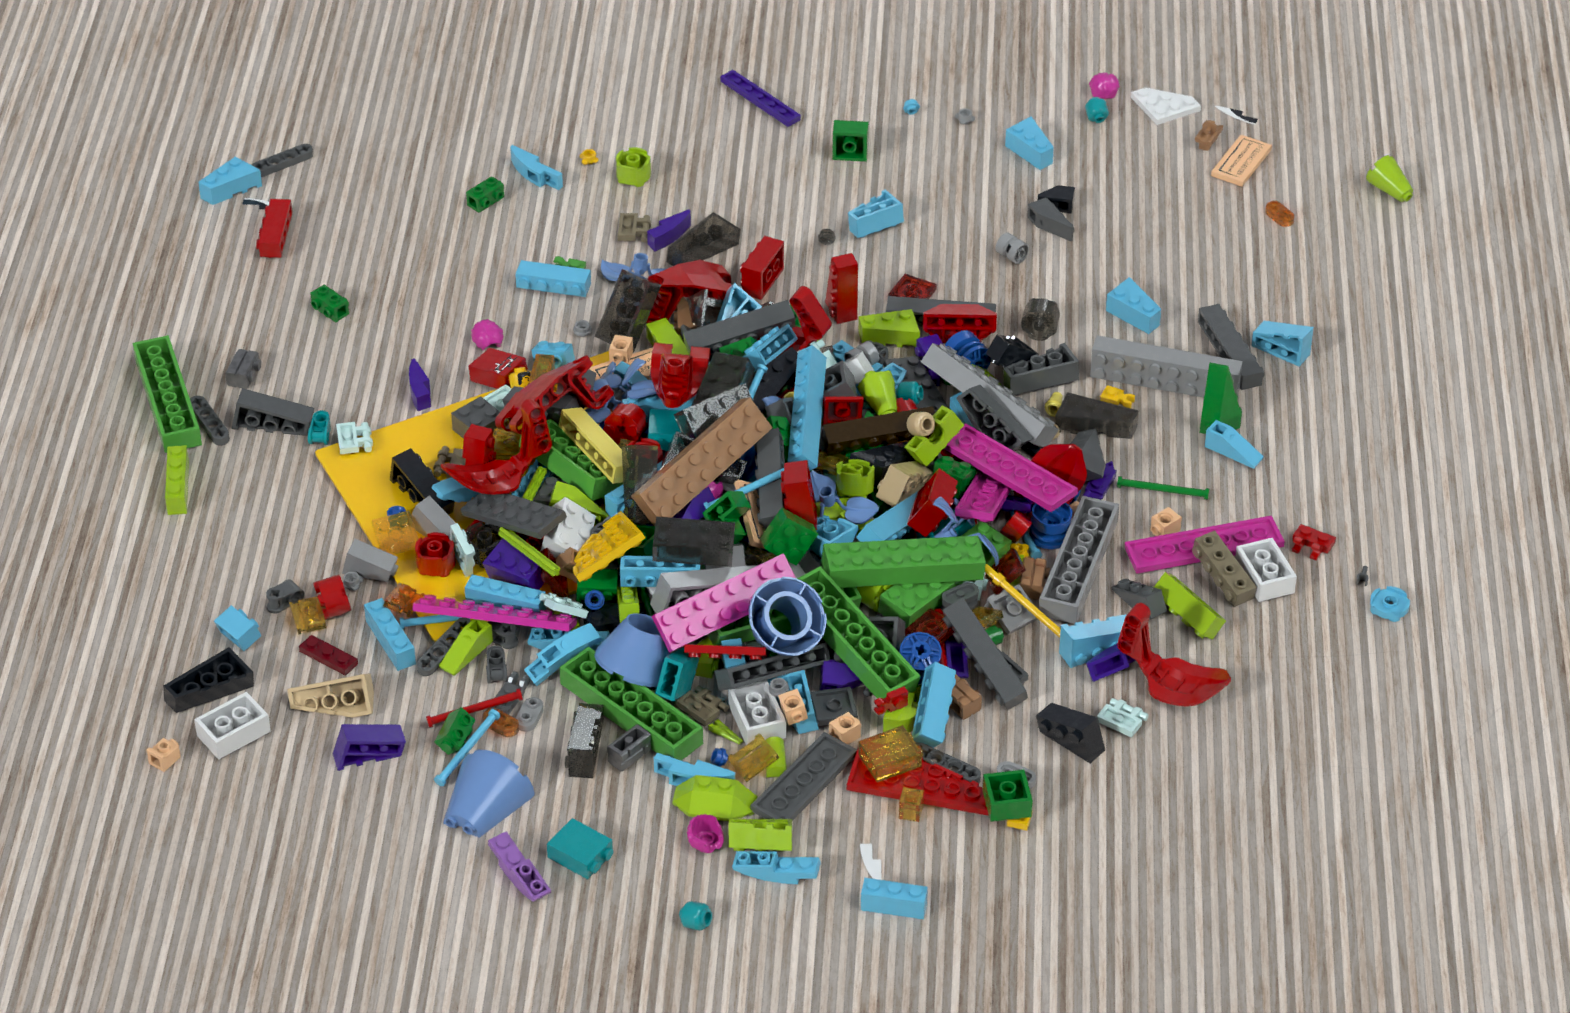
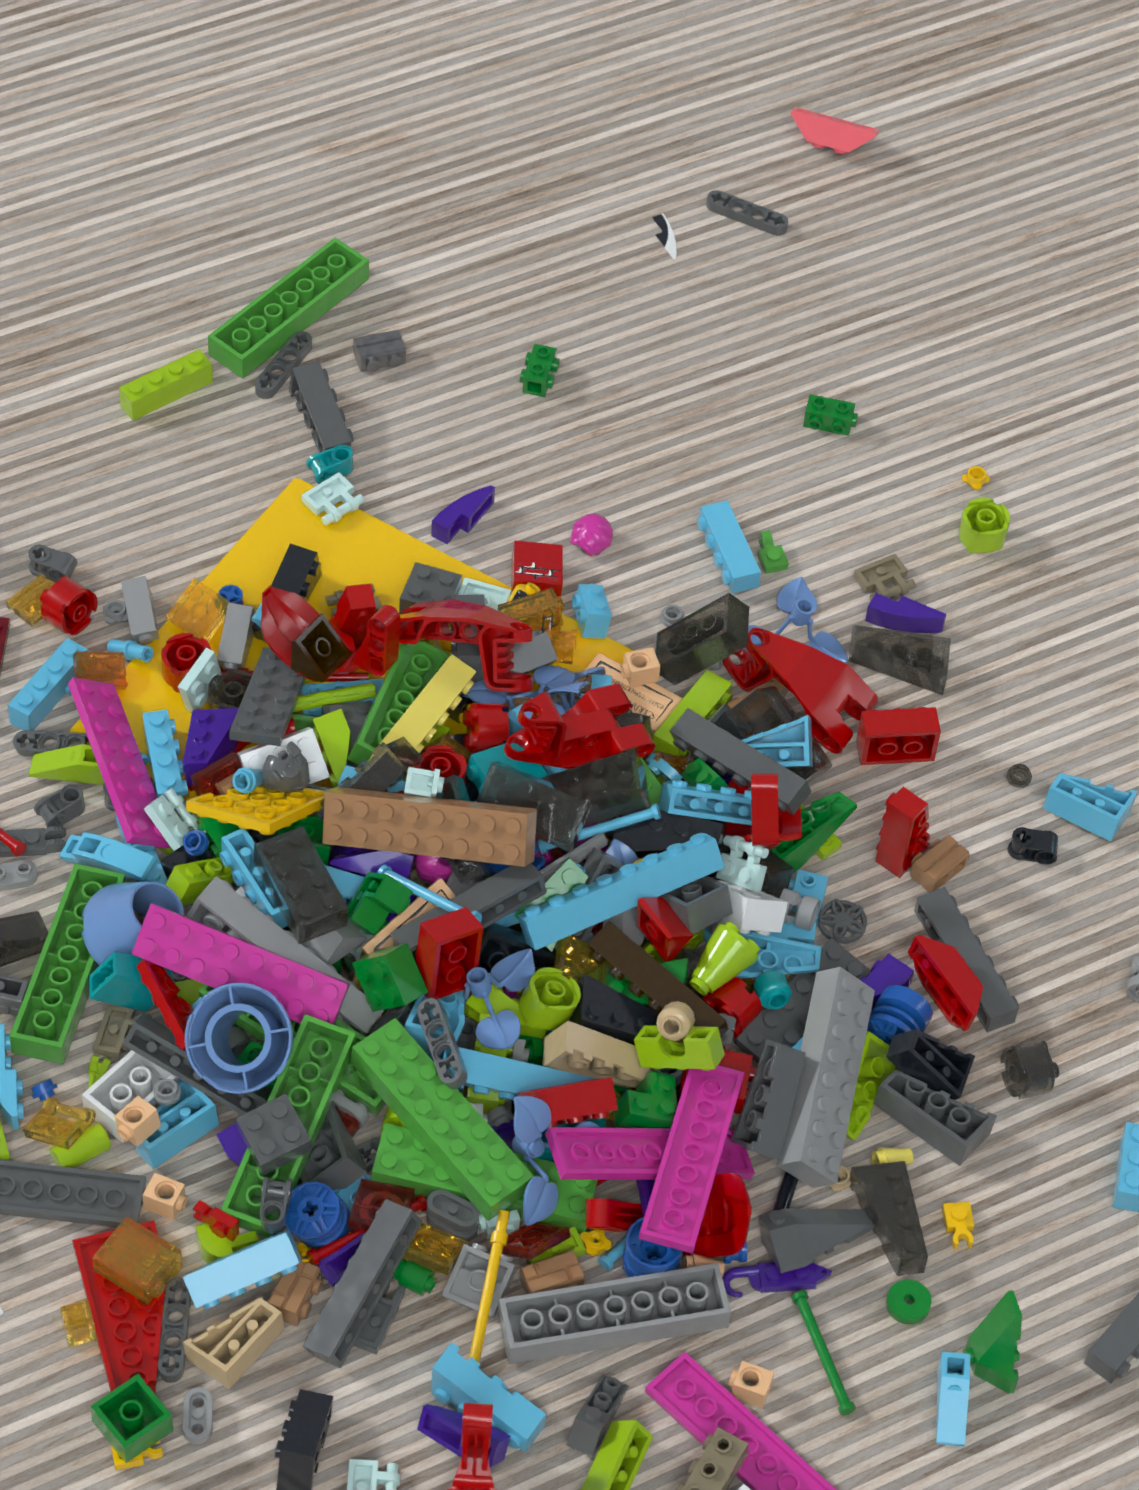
camera: 55 degrees right, 10 degrees up
medium azure wedge [198,157,262,205] -> none
red brick [256,199,293,258] -> none
lime axle [498,527,561,576] -> none
medium azure slope [510,145,563,190] -> none
dark grey plate [811,687,858,726] -> none
lime wedge [858,309,920,348] -> none
clear red tile [889,274,937,299] -> none
light grey brick [1090,335,1243,398] -> none
none -> medium azure pin [107,638,154,662]
none -> tan wedge [183,1298,284,1389]
none -> medium azure cone [232,768,264,794]
none -> dark grey brick [236,1094,312,1176]
none -> dark grey piece [260,1177,293,1234]
none -> dark grey helmet [261,741,310,792]
none -> dark brown slope [291,613,351,683]
none -> light aqua bracket [404,767,444,798]
none -> dark grey beam [417,998,468,1089]
none -> coral wedge [791,107,880,154]
none -> green piece [886,1280,932,1325]
none -> medium nougat brick [910,835,970,892]
none -> black piece [1007,827,1058,865]

